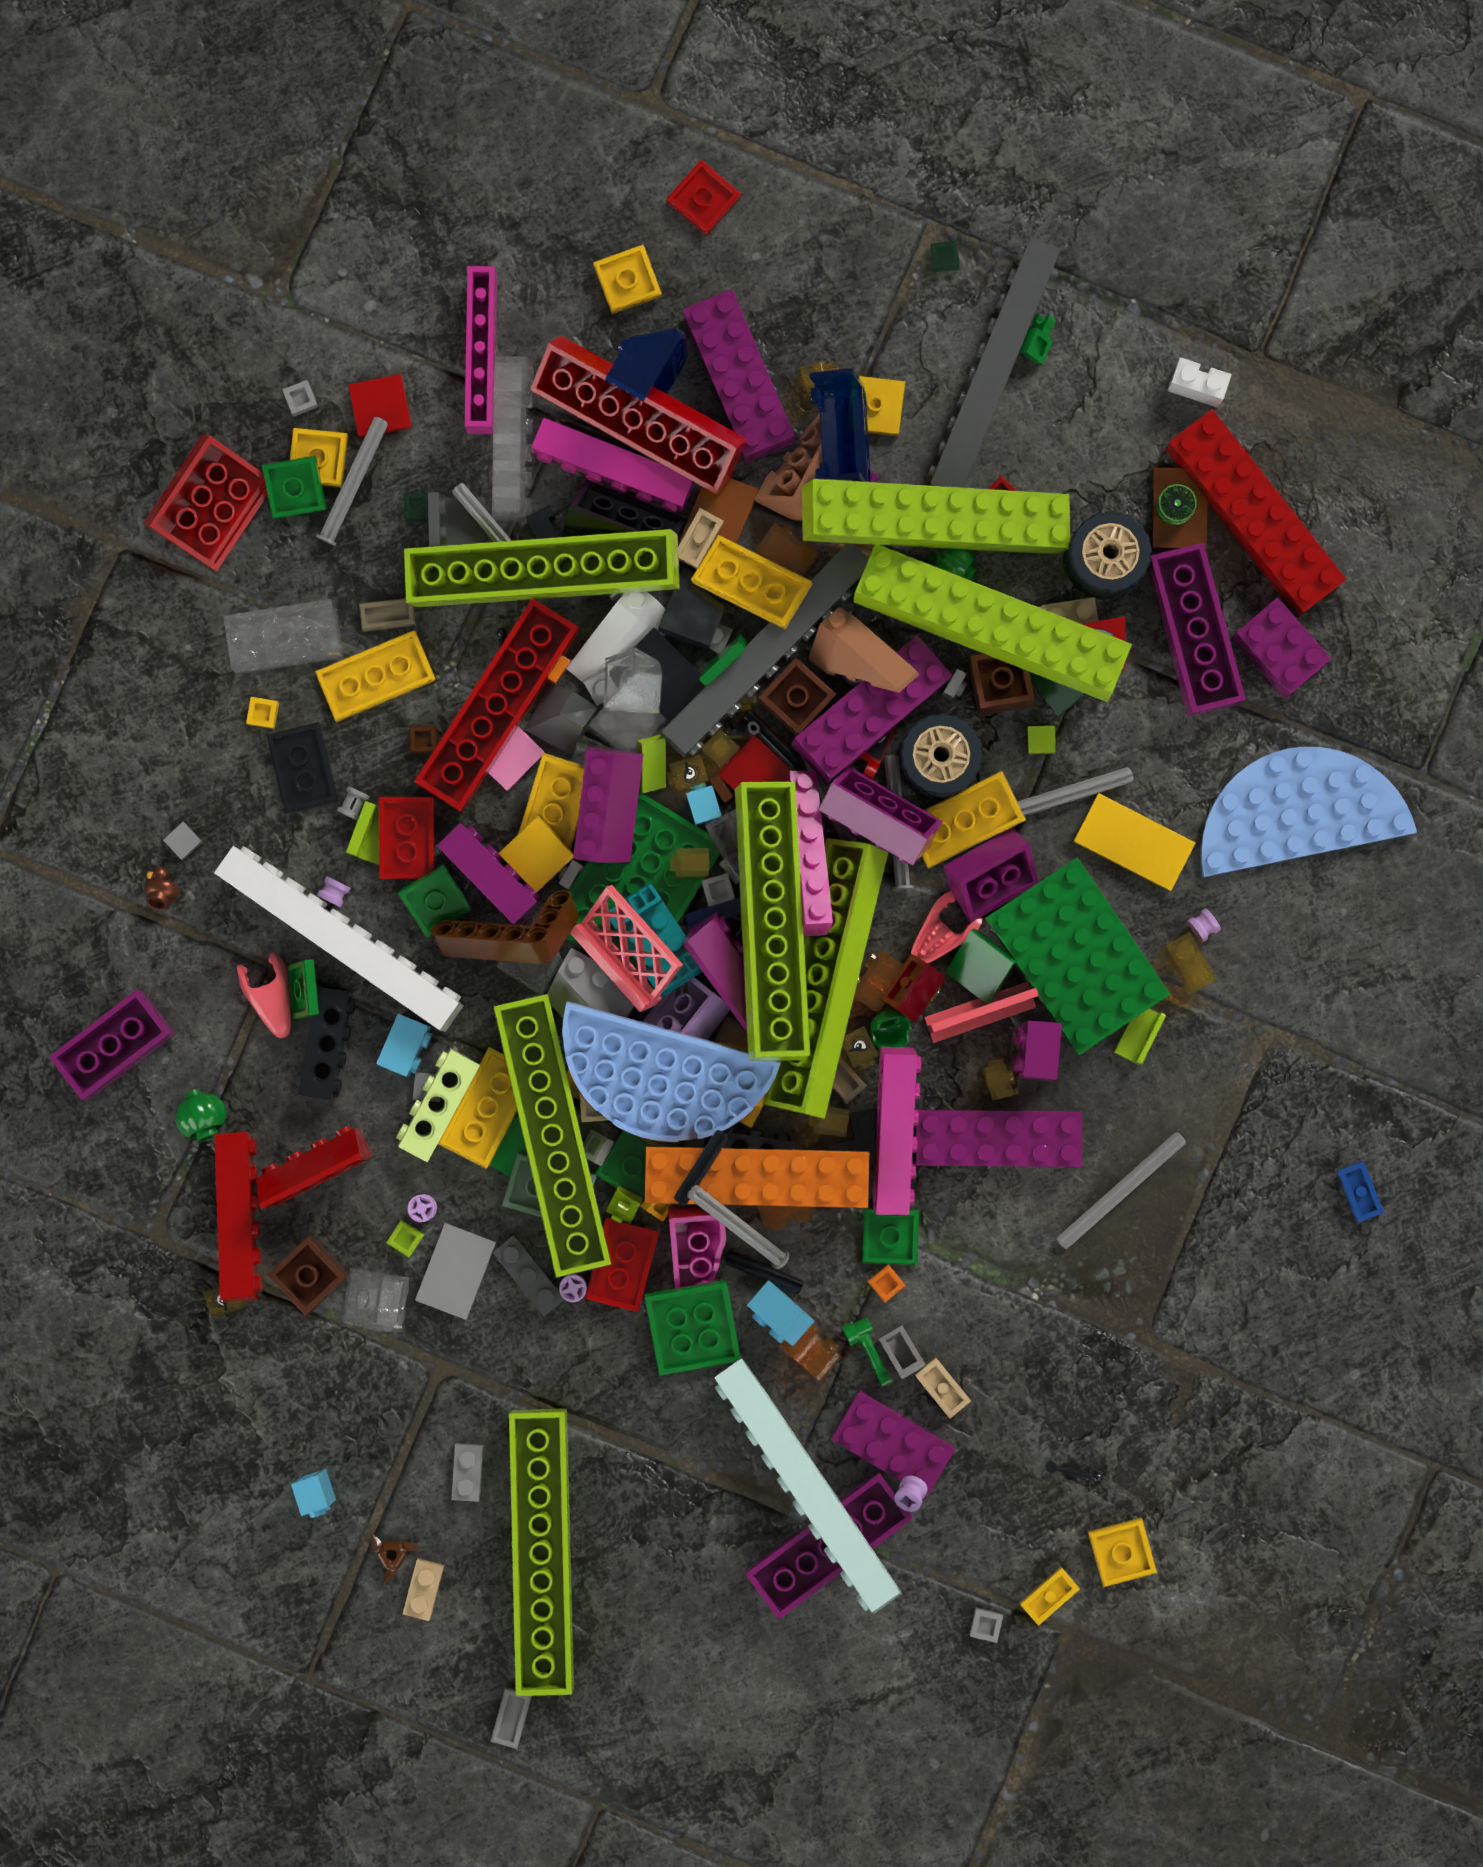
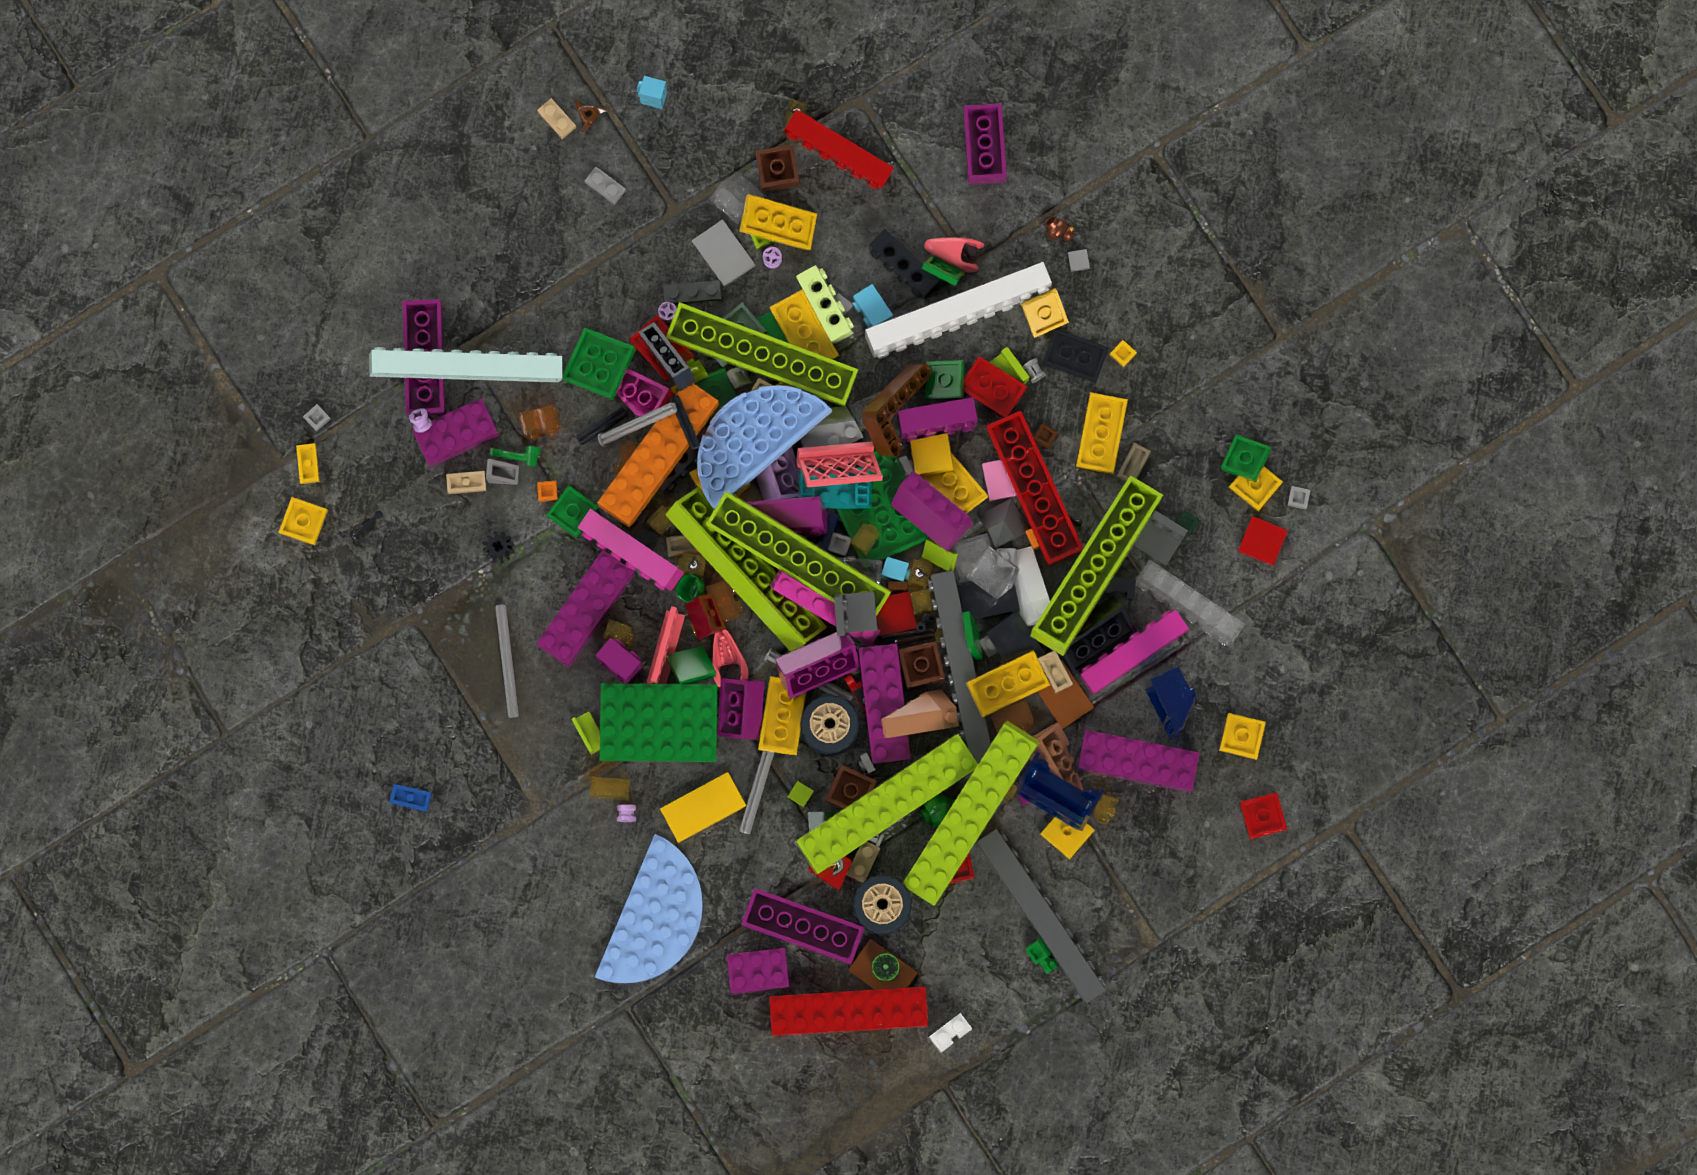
camera: 120 degrees right, 5 degrees down
red slope [143,434,268,572] -> none
green plant [175,1089,226,1142] -> none
clear brick [223,599,344,675] -> none
red slope [256,1126,373,1209] -> none
light grey axle [316,417,388,546] -> none
lavender wheel [316,876,351,907] -> none
light grey axle [452,483,512,542] -> none
dark pink brick [465,266,498,434] -> none
light grey tile [490,1686,532,1749] -> none
lime brick [509,1409,574,1696] -> none
red brick [530,335,748,494] -> none
medium azure brick [747,1280,814,1346] -> none
clear green tile [930,241,960,272] -> none
none -> black gear [482,531,515,564]
none -> black brick [638,322,696,391]
none -> yellow tile [740,194,817,251]
none -> dark grey bracket [834,592,877,636]
none -> yellow plate [1021,288,1069,338]

